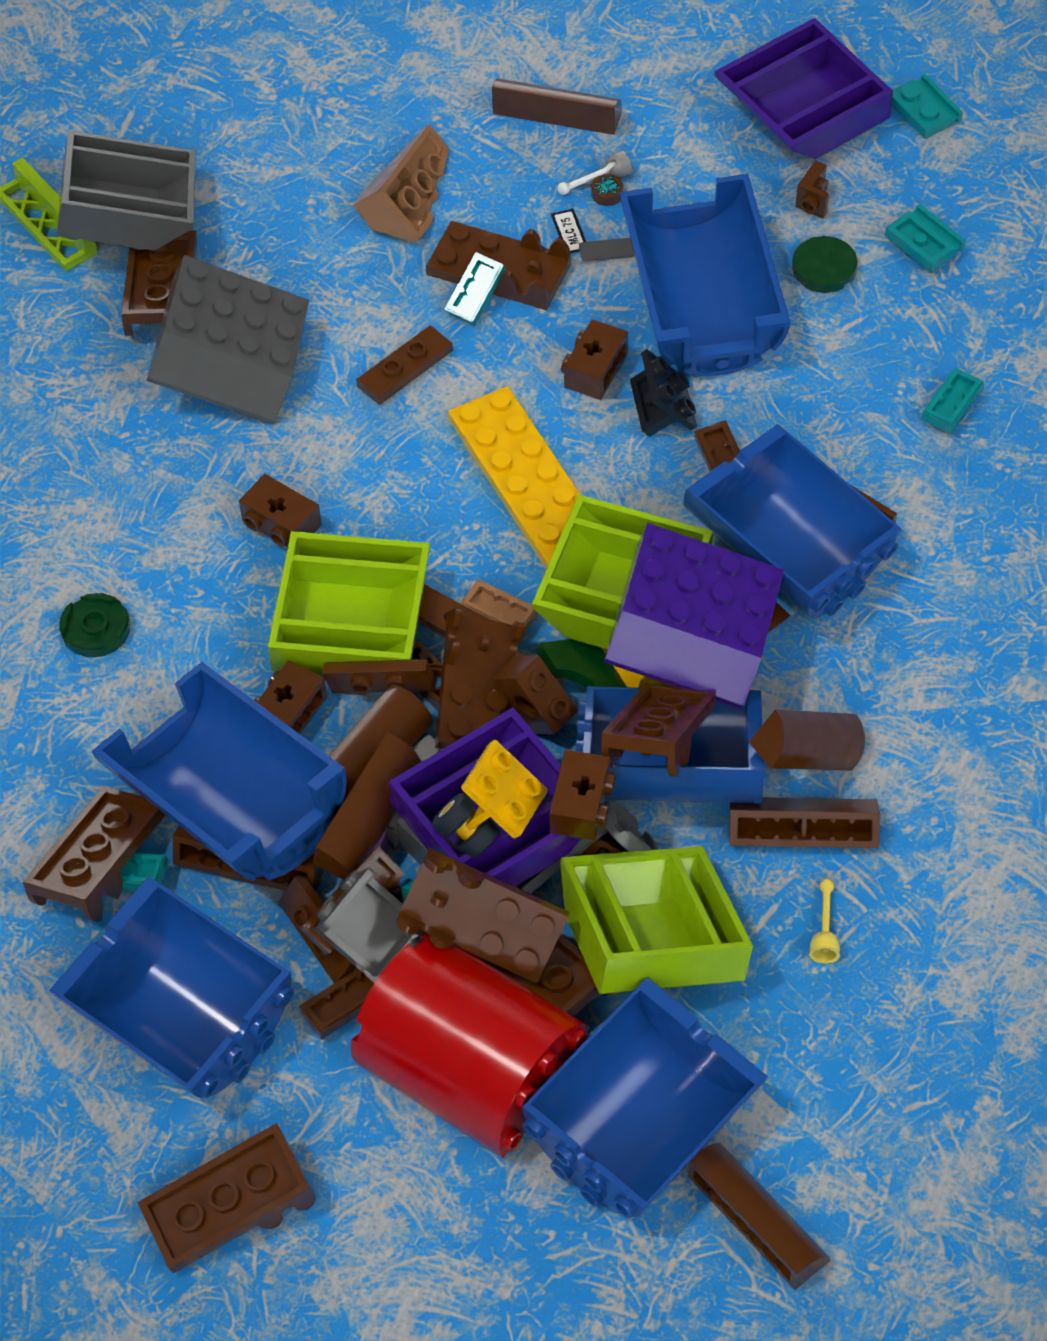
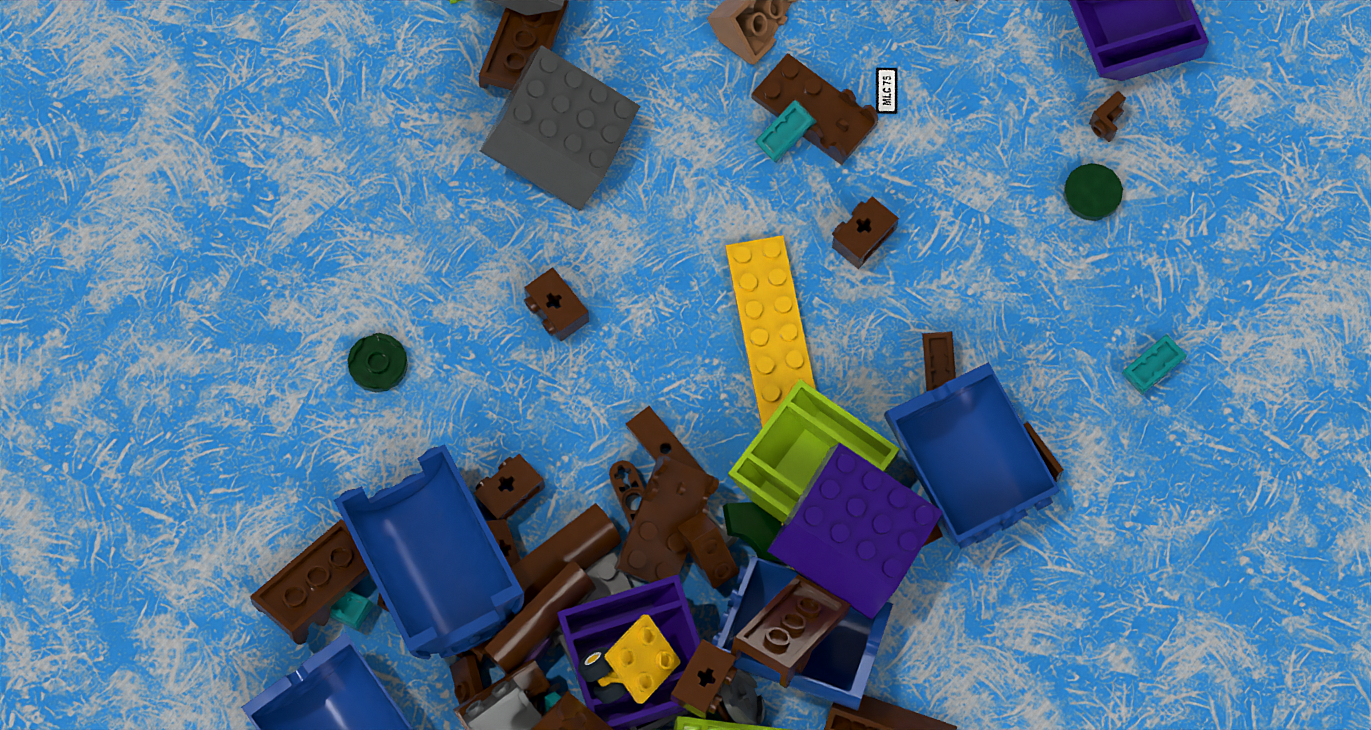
camera: 15 degrees right, 15 degrees up
lime slope [268,531,430,675] -> none
reddish brown plate [322,659,436,694] -> none
reddish brown plate [356,325,453,405] -> none
medium nougat plate [460,579,538,637] -> none
hinge [557,150,633,195] -> none
dark grey sticker [579,238,635,261] -> none
tile [591,174,623,206] -> none
blue cylinder [619,174,791,376] -> none
black bracket [630,349,697,437] -> none
reddish brown brick [749,709,865,771] -> none
teal plate [885,204,966,273] -> none
teal plate [892,74,963,139] -> none

